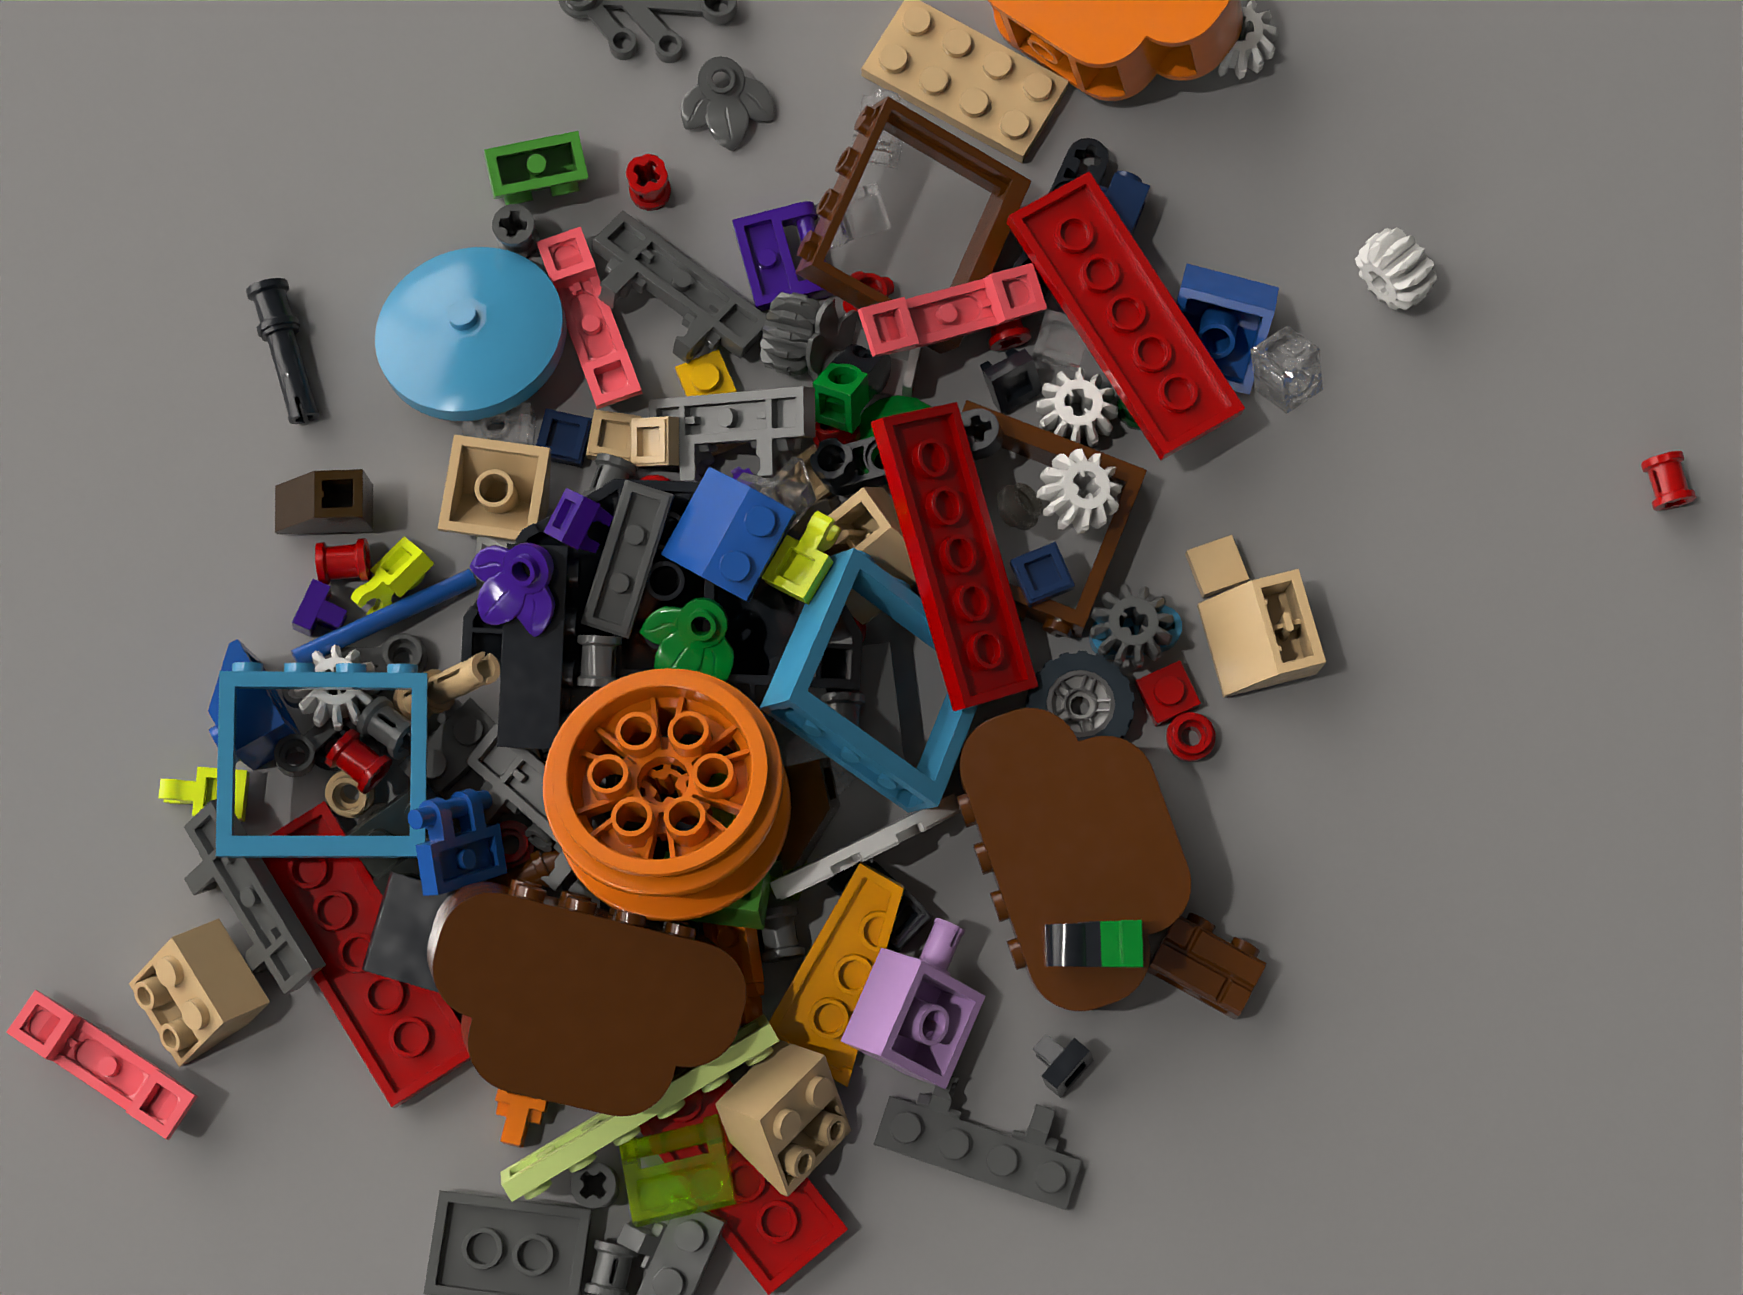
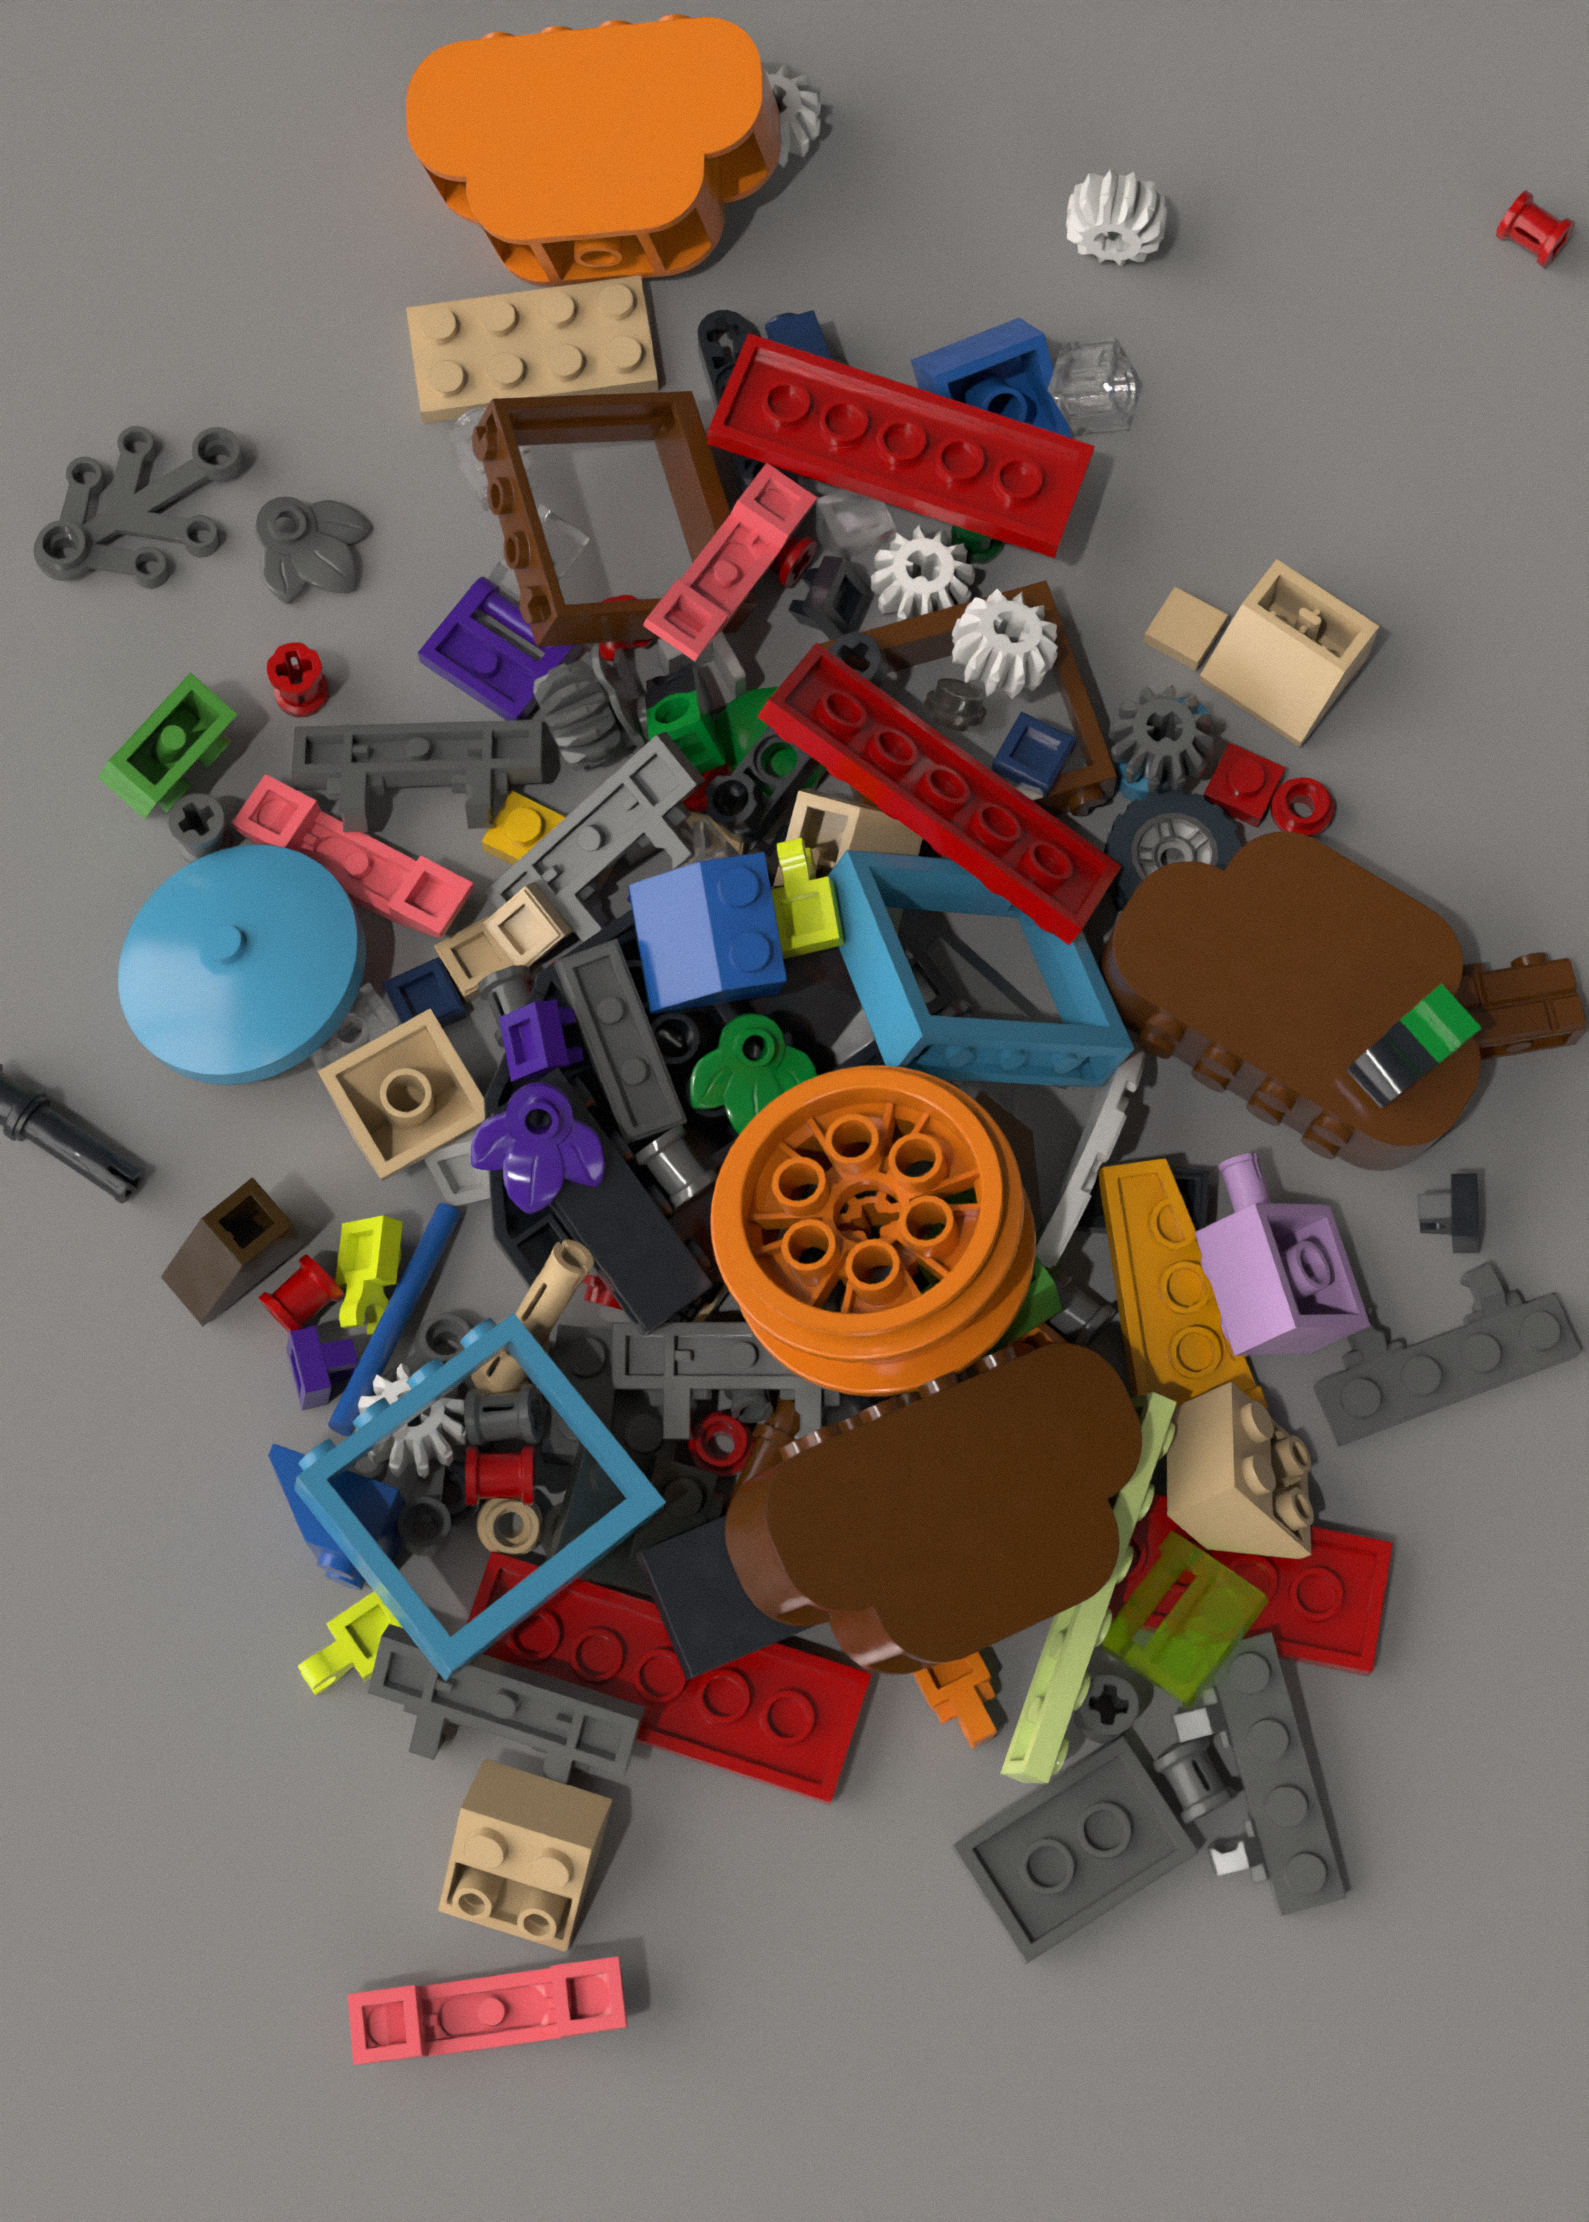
camera: 40 degrees left, 5 degrees down
blue plate [408,789,507,896] -> none

